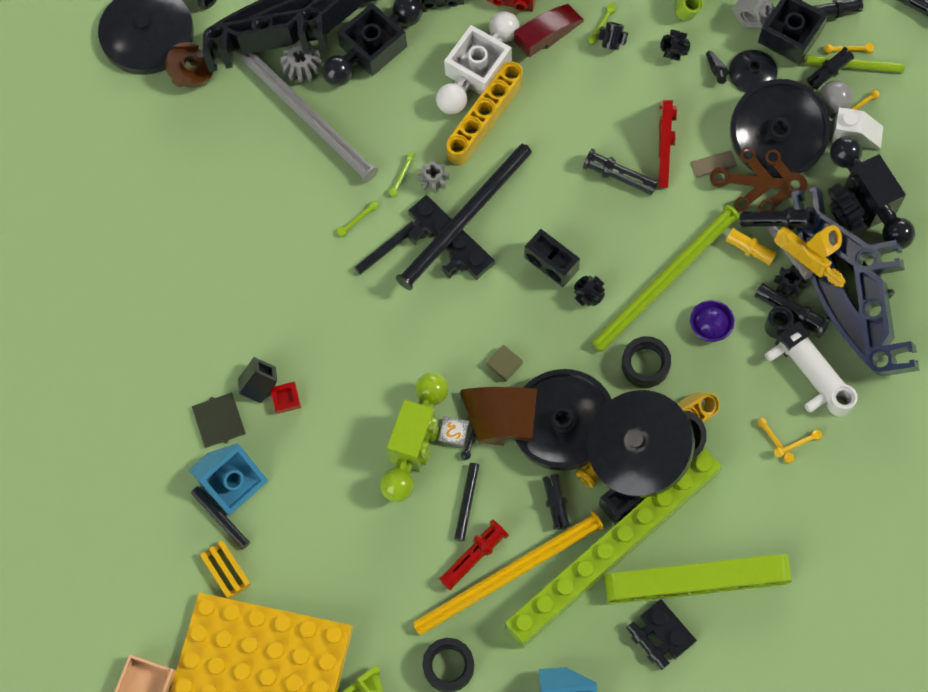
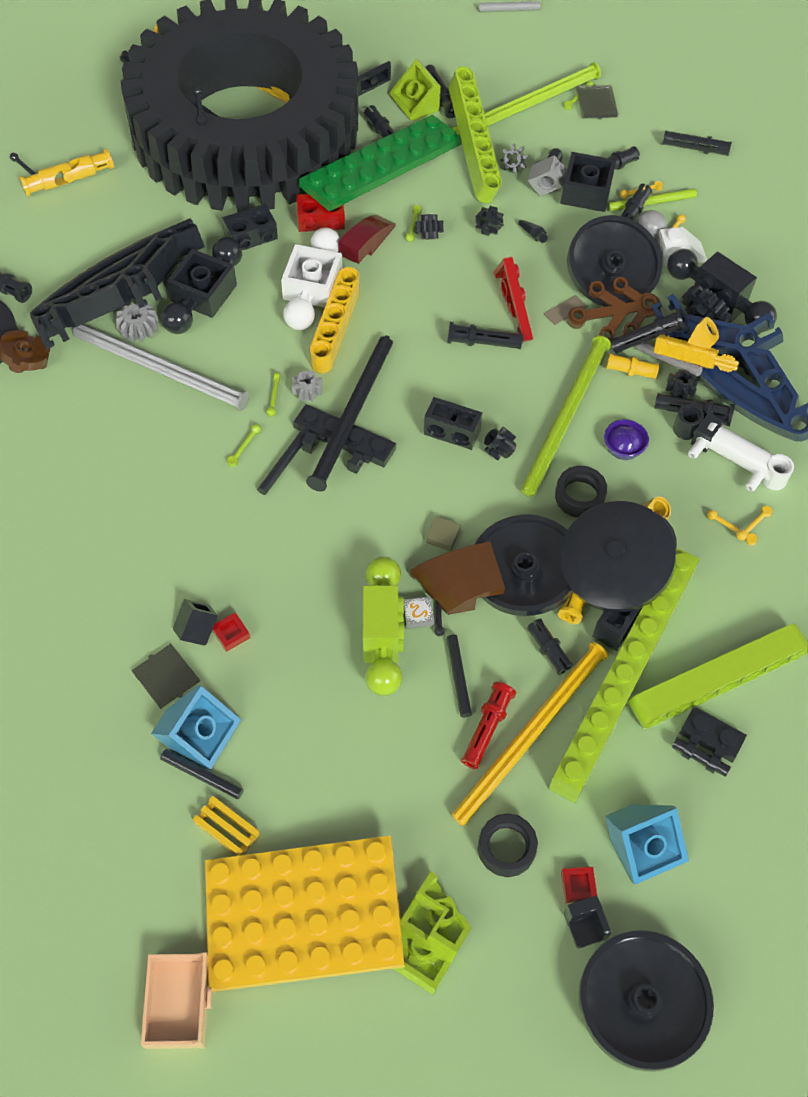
camera: 25 degrees left, 10 degrees down
black dish [729,50,778,92] -> none

